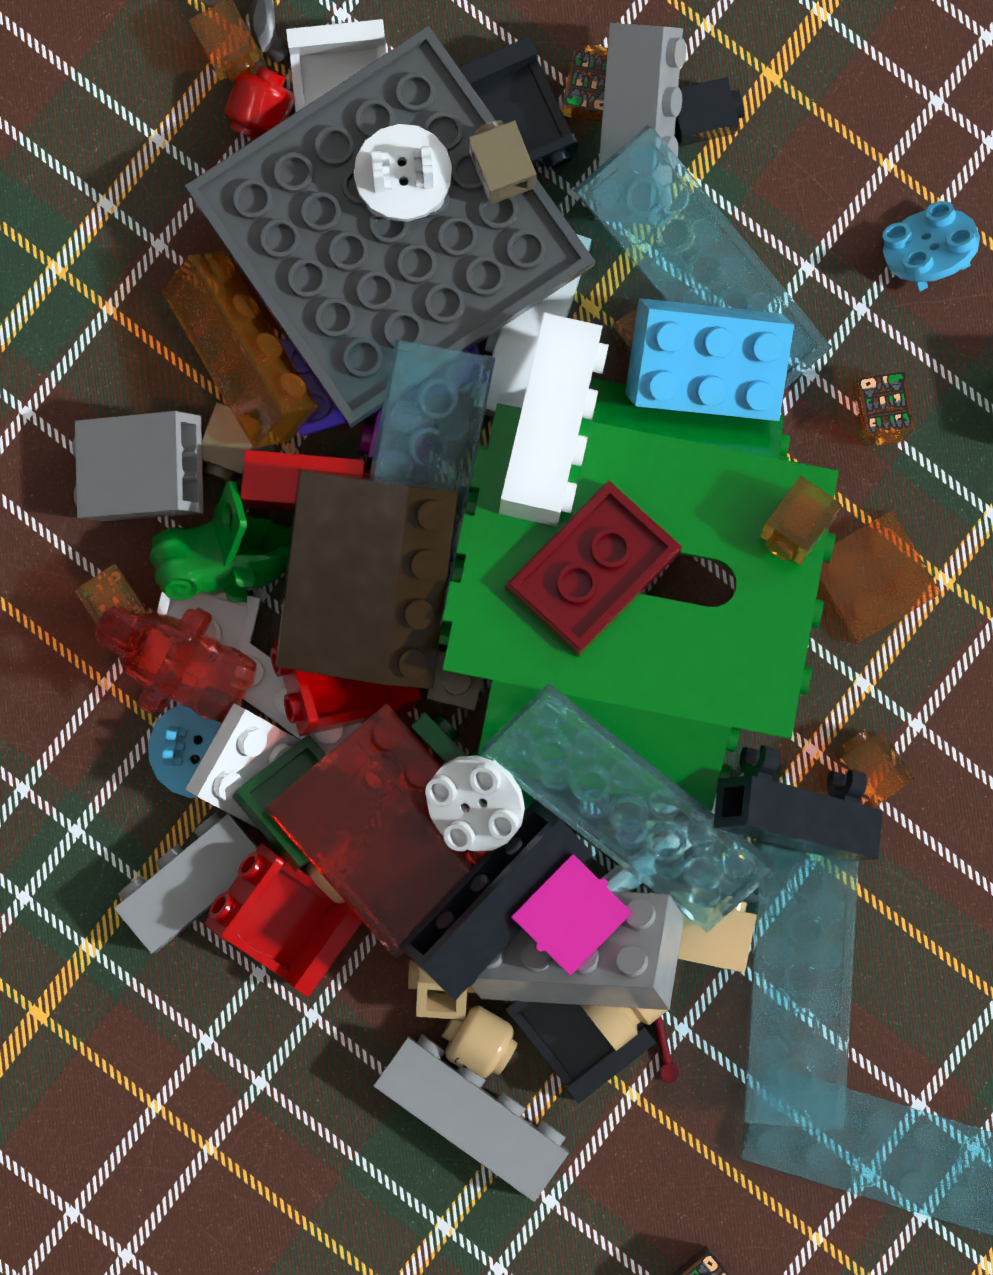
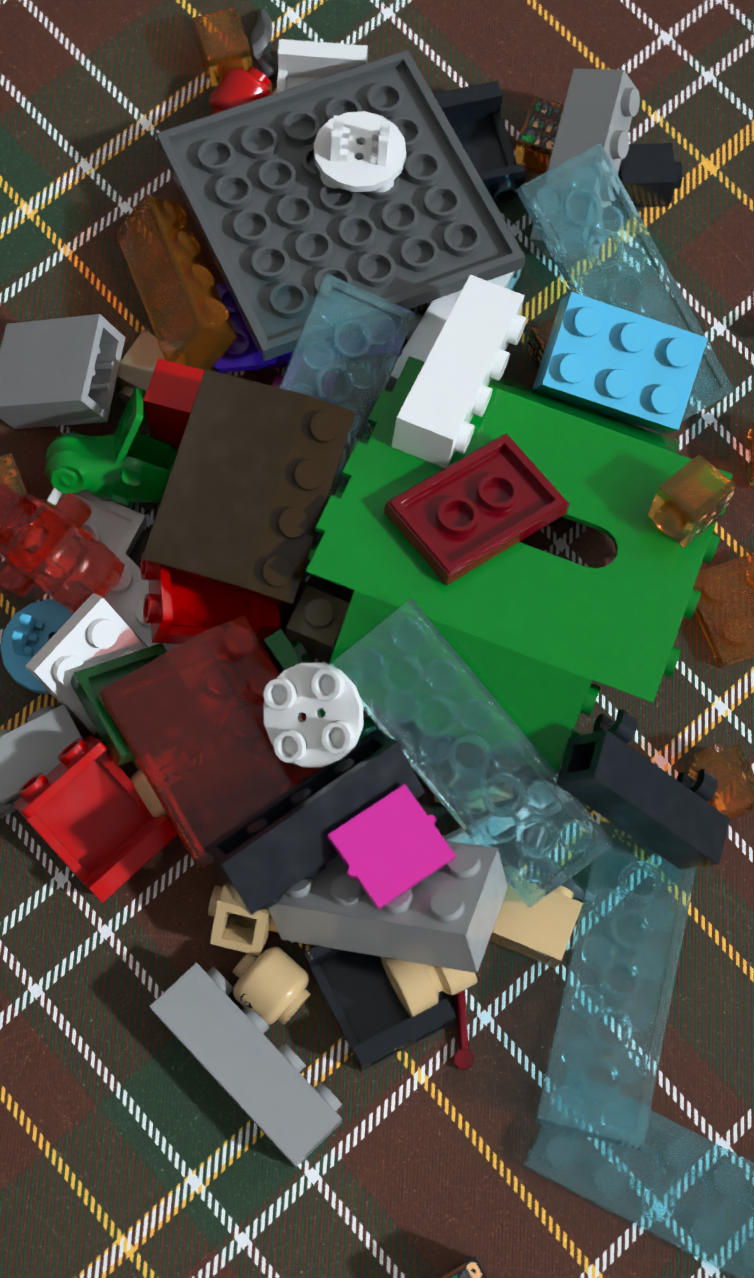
camera: 10 degrees right, 15 degrees down
dark tan brick [469,120,537,205] -> none

